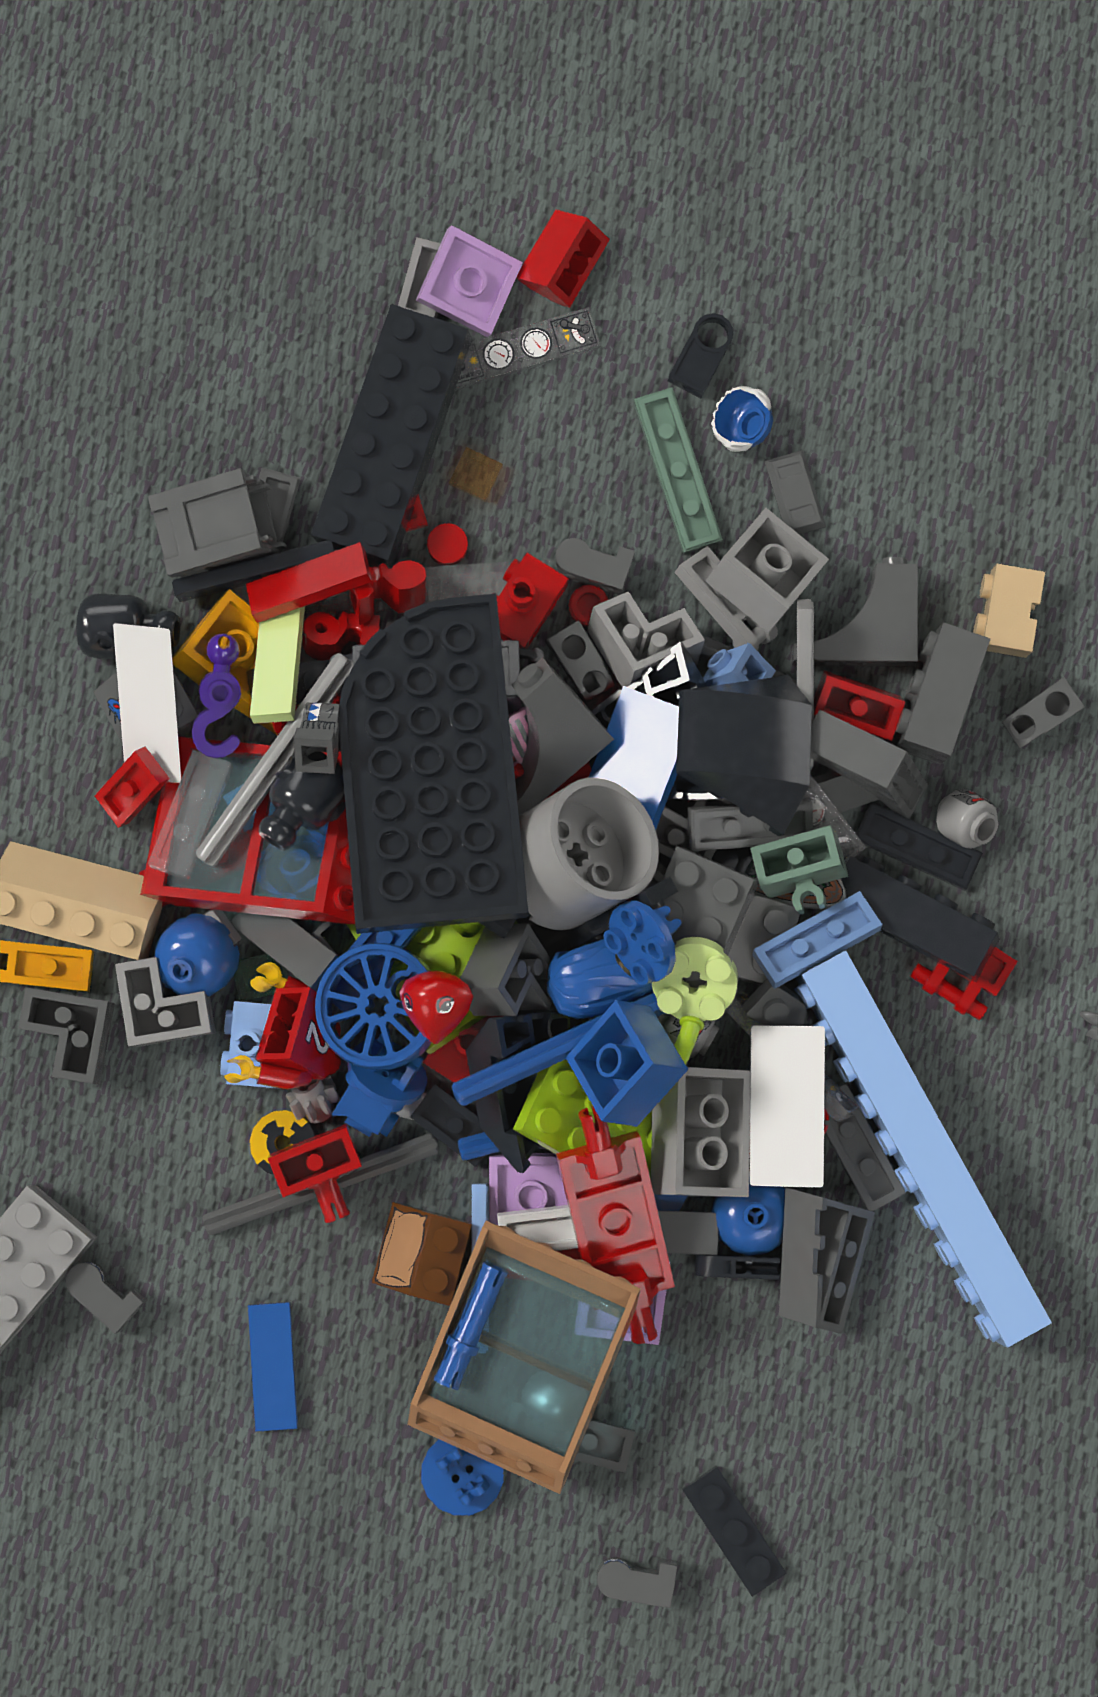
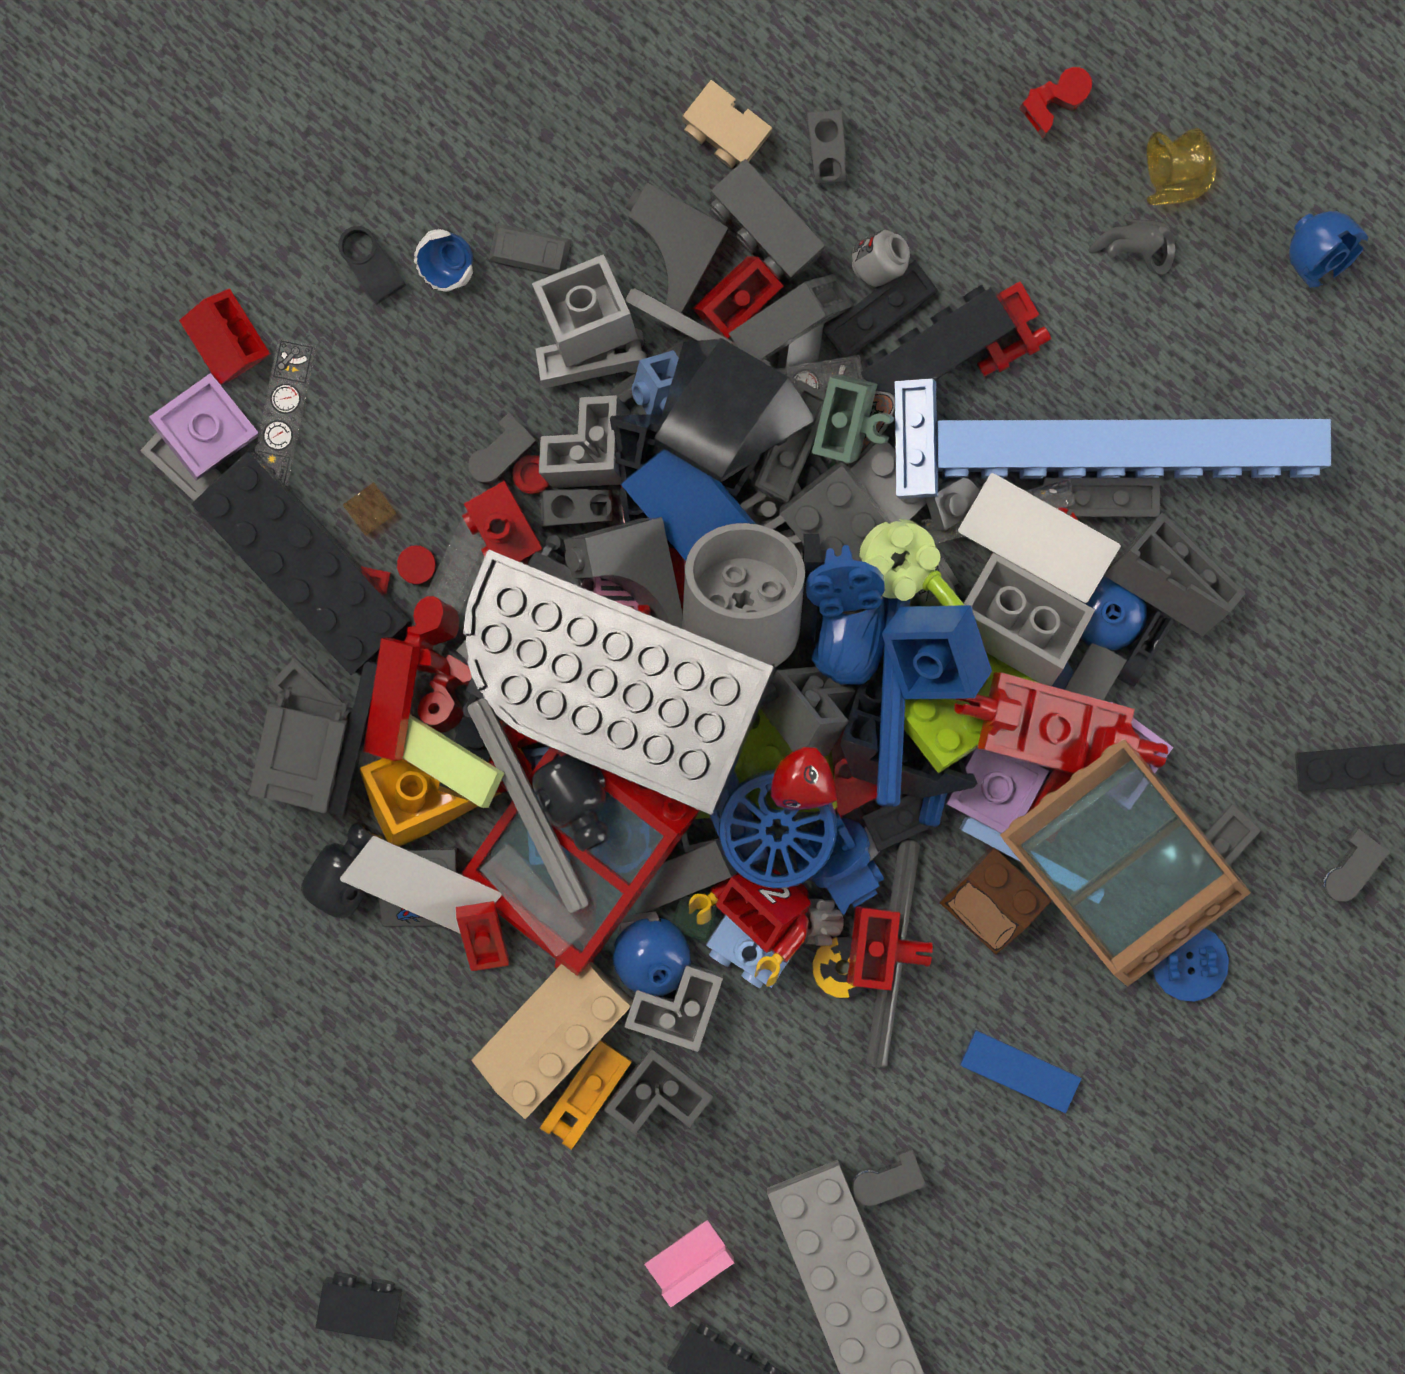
camera: 60 degrees left, 5 degrees up
dark purple piece [192,633,241,758] -> none
dark grey leg [293,702,341,774] -> none
blue pin [434,1262,508,1390] -> none
white tile [497,1205,578,1251] -> none
sand green tile [633,387,723,554] -> none

